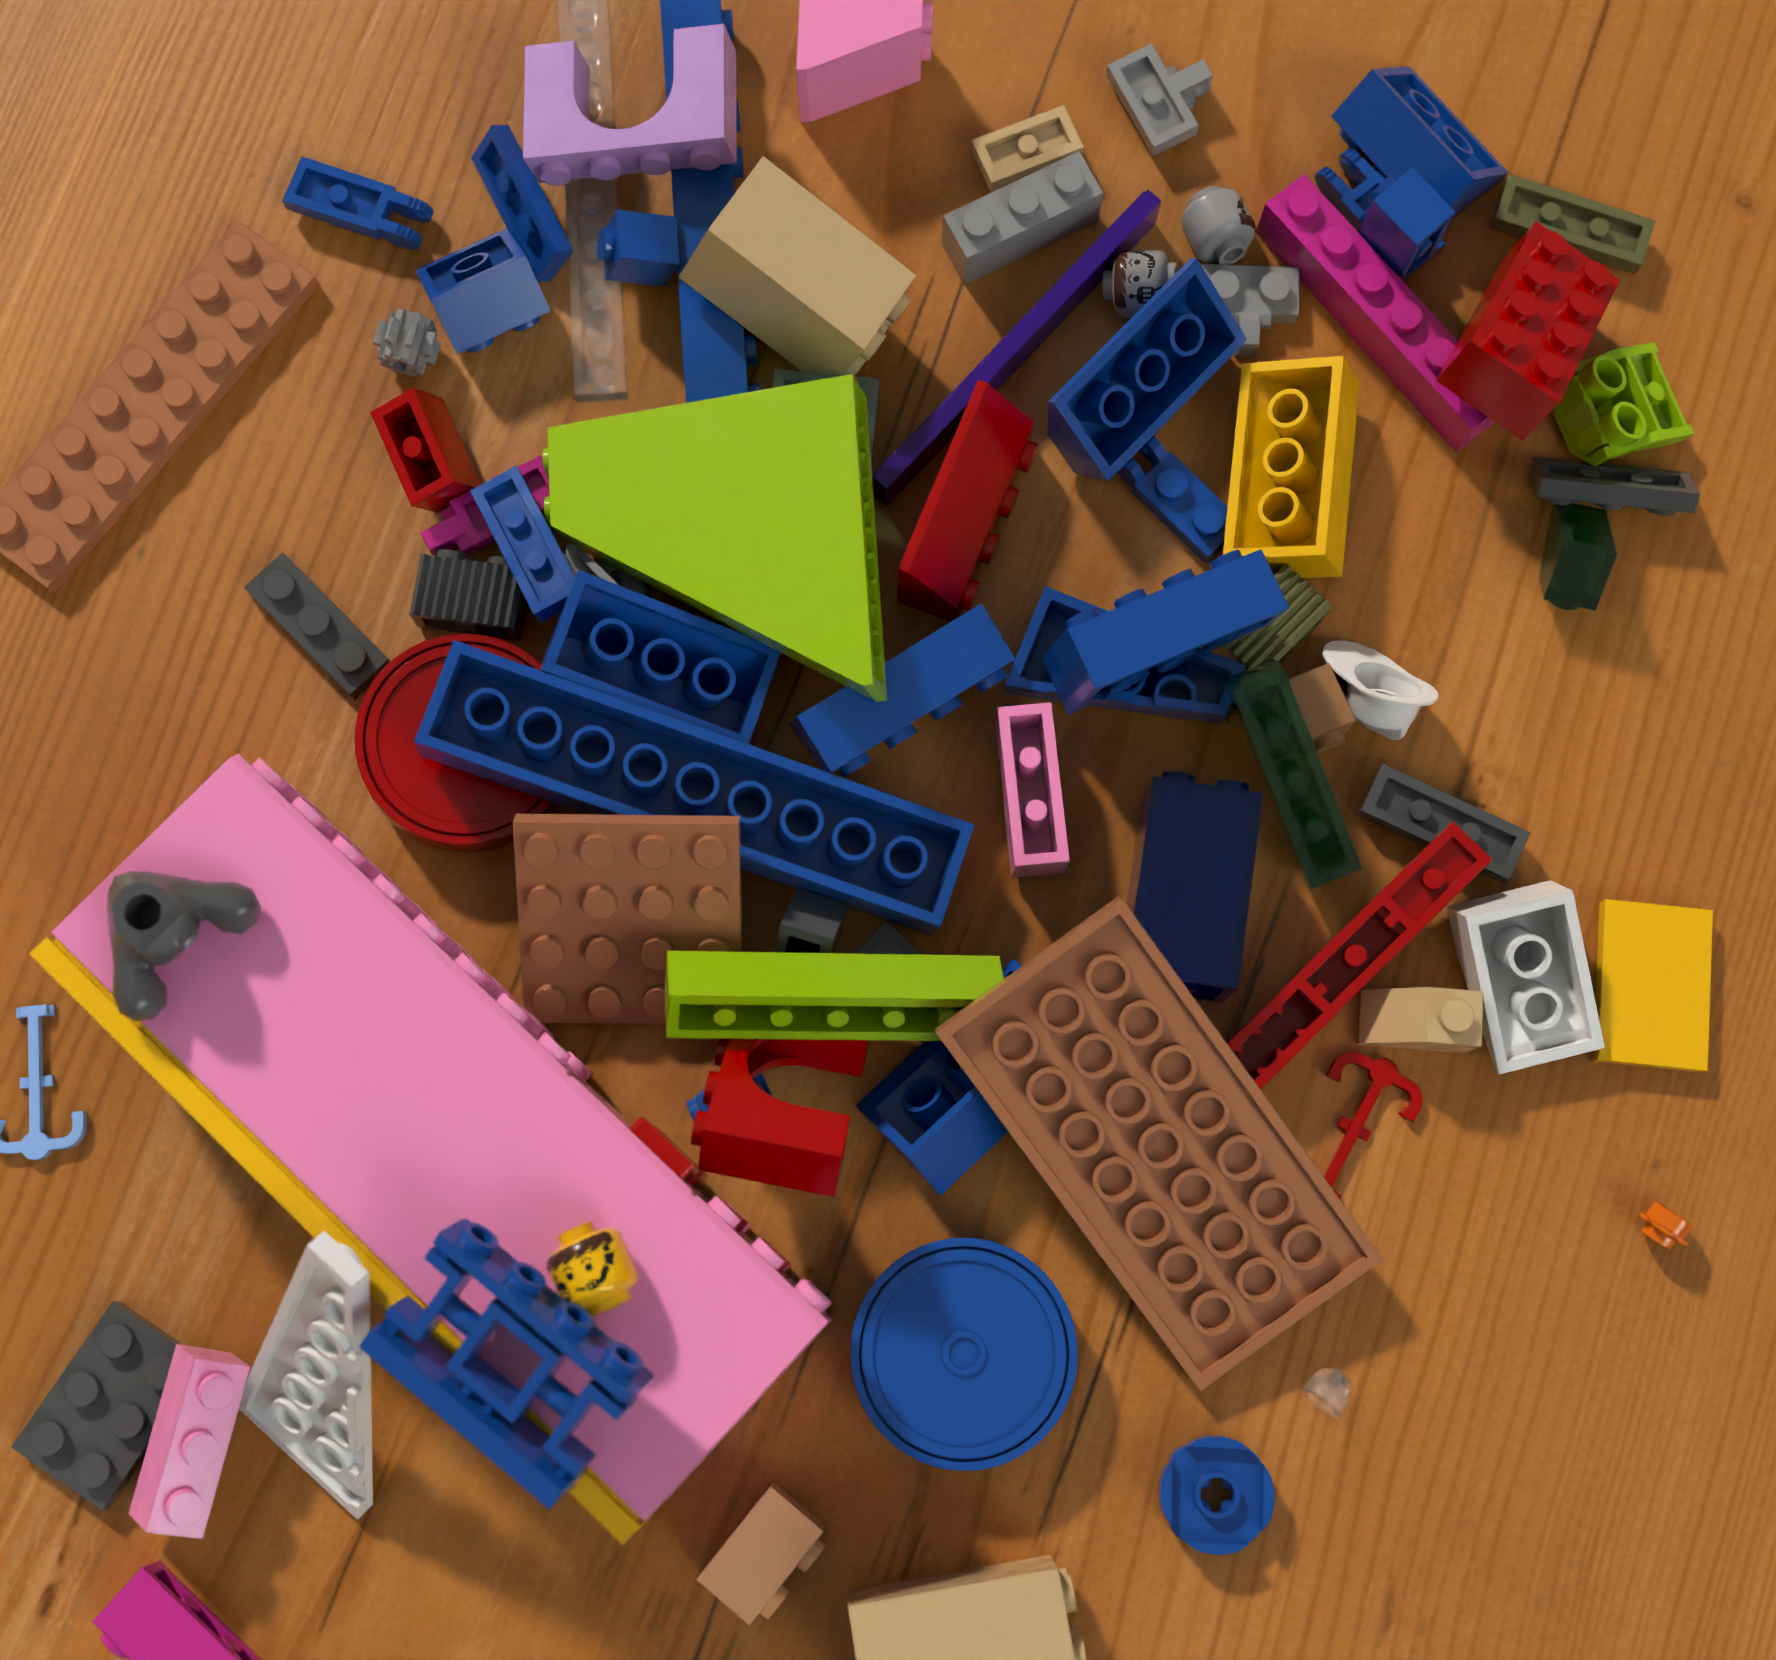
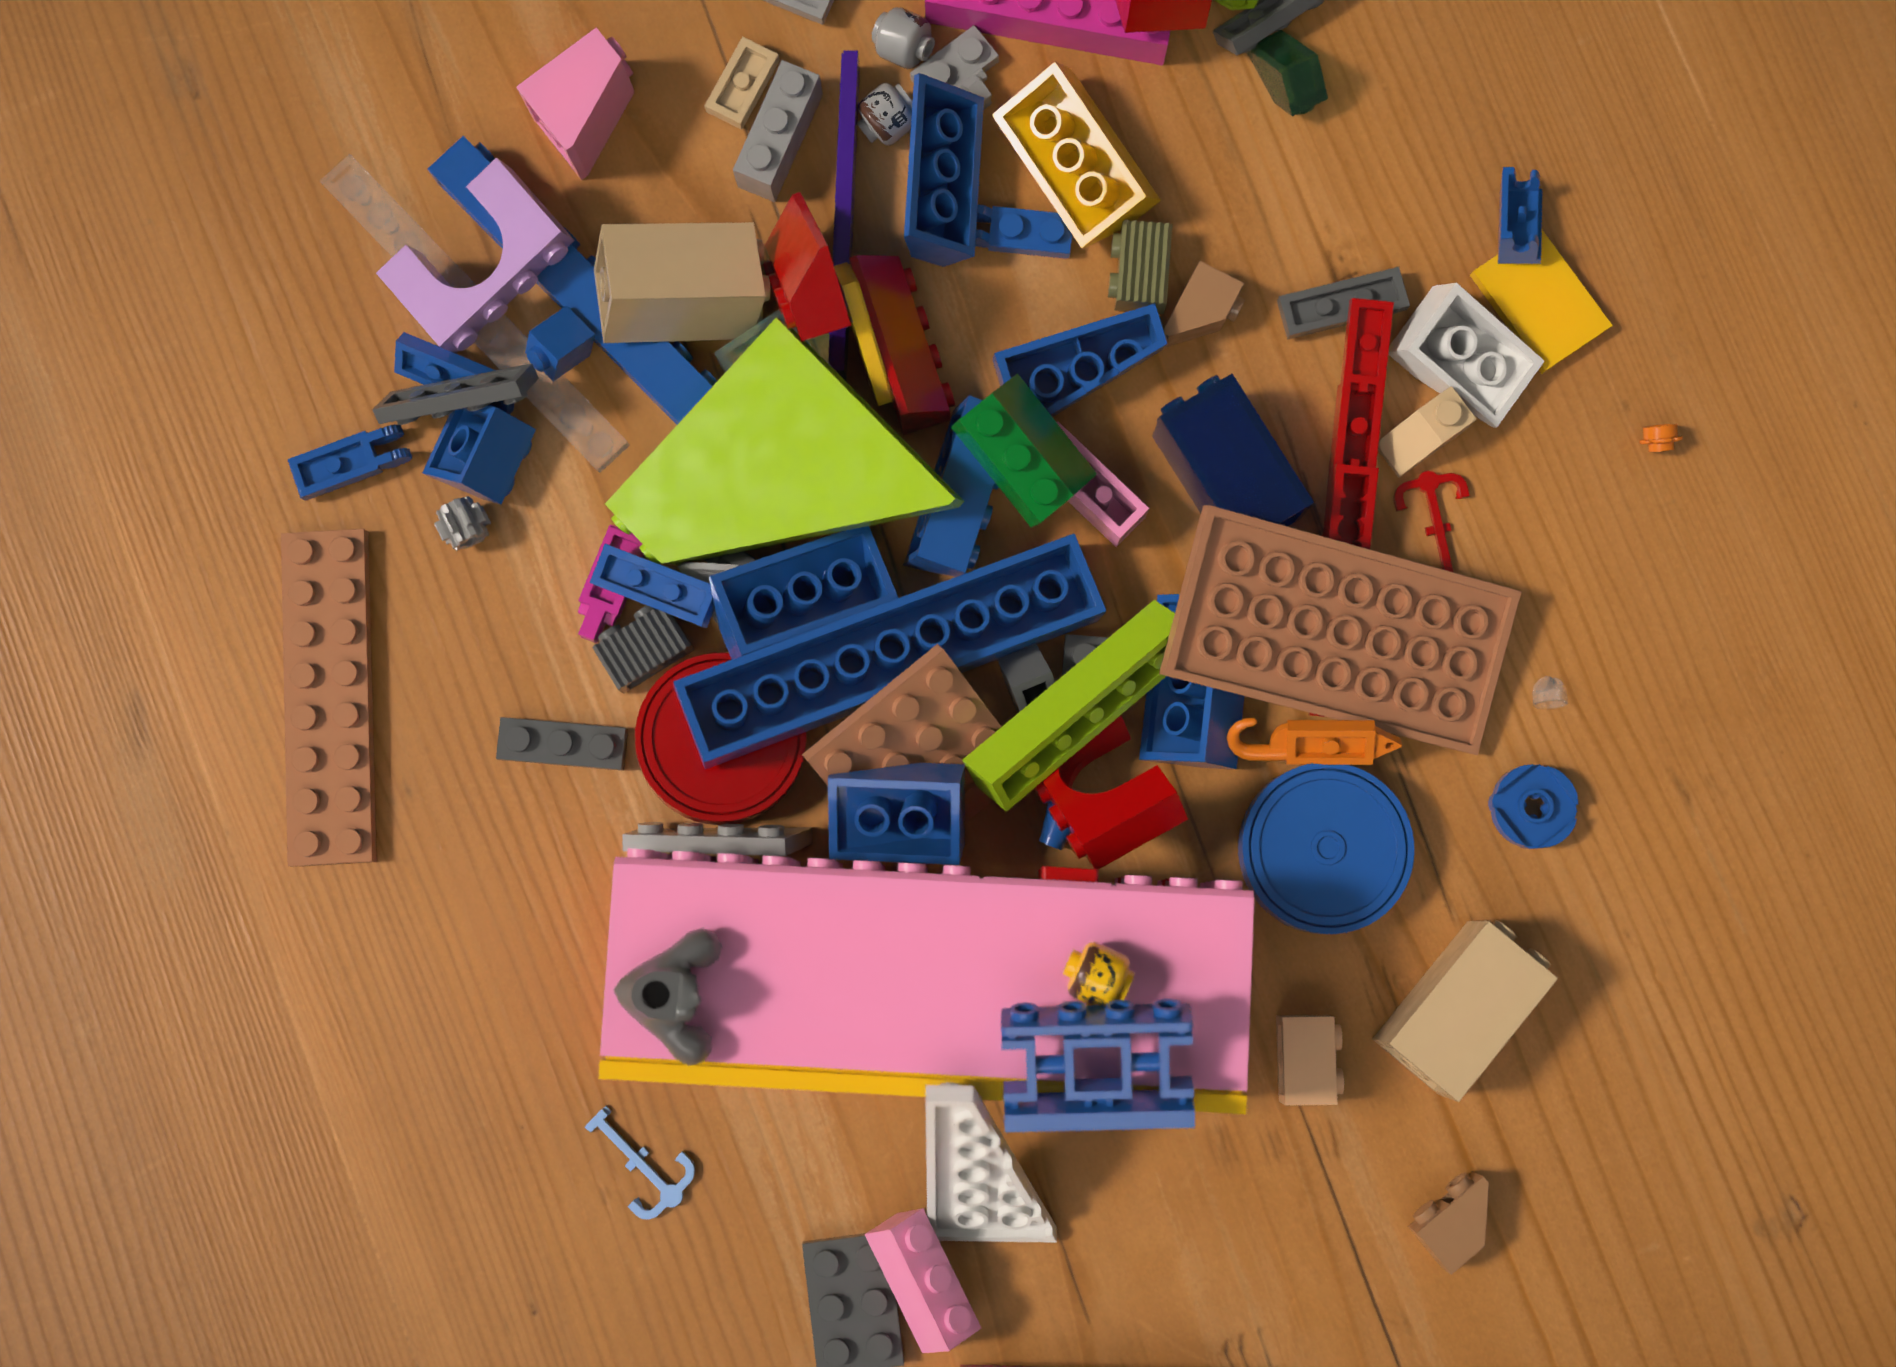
camera: 35 degrees left, 5 degrees up
red brick [370,388,481,513] -> none
blue wedge [1041,549,1289,716] -> none
clear green brick [1223,658,1362,889] -> none
white piece [1322,640,1438,740] -> none
none -> dark grey plate [372,363,539,425]
none -> light grey wing [622,822,813,856]
none -> red slope [763,192,851,341]
none -> blue slope [828,763,965,865]
none -> yellow tile [834,262,894,406]
none -> green slope [951,373,1097,527]
none -> orange plate [1227,718,1402,765]
none -> blue hinge [1498,167,1543,264]

